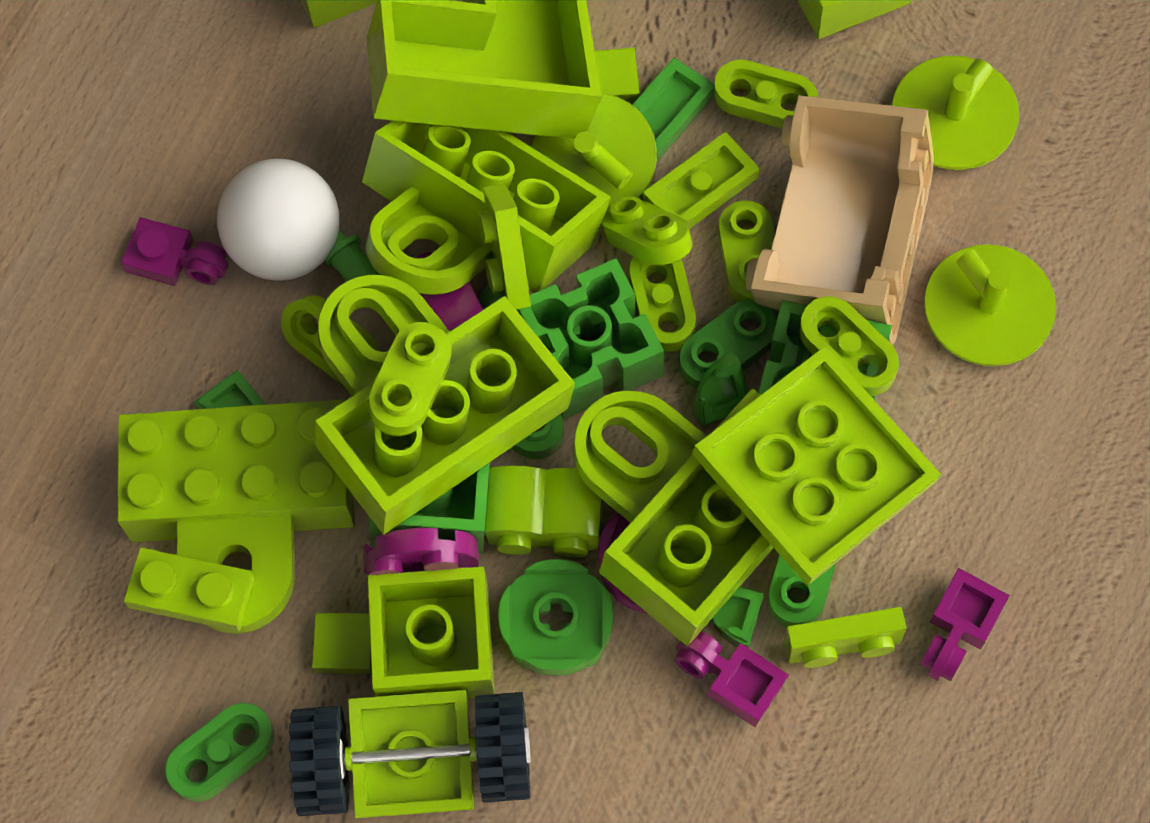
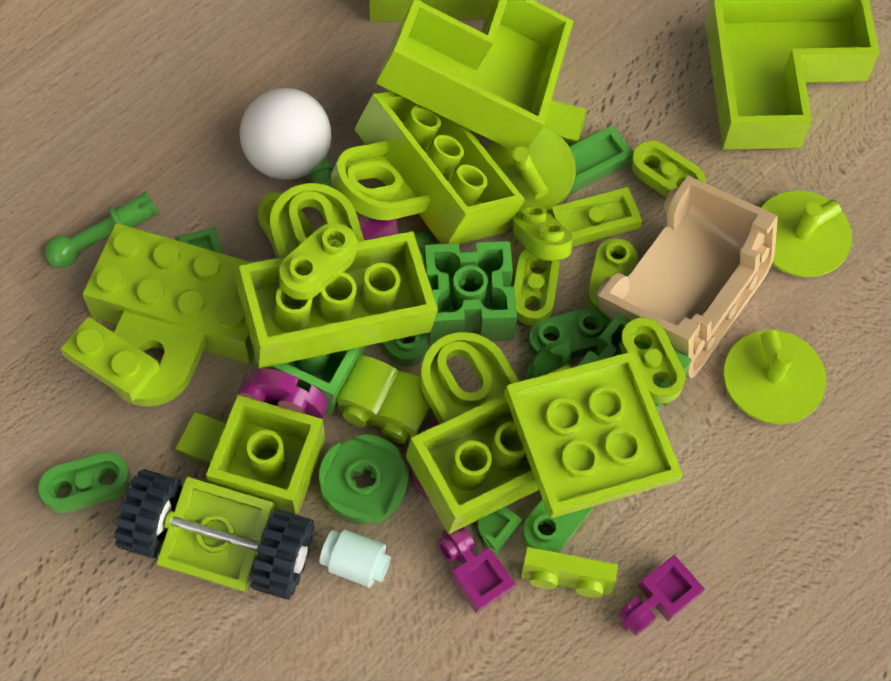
camera: 15 degrees right, 5 degrees down
magenta plate [121,217,229,286] -> none
lime plate [477,183,531,310] -> none
none -> bright green pin [44,191,159,268]
none -> light aqua brick [319,529,391,588]

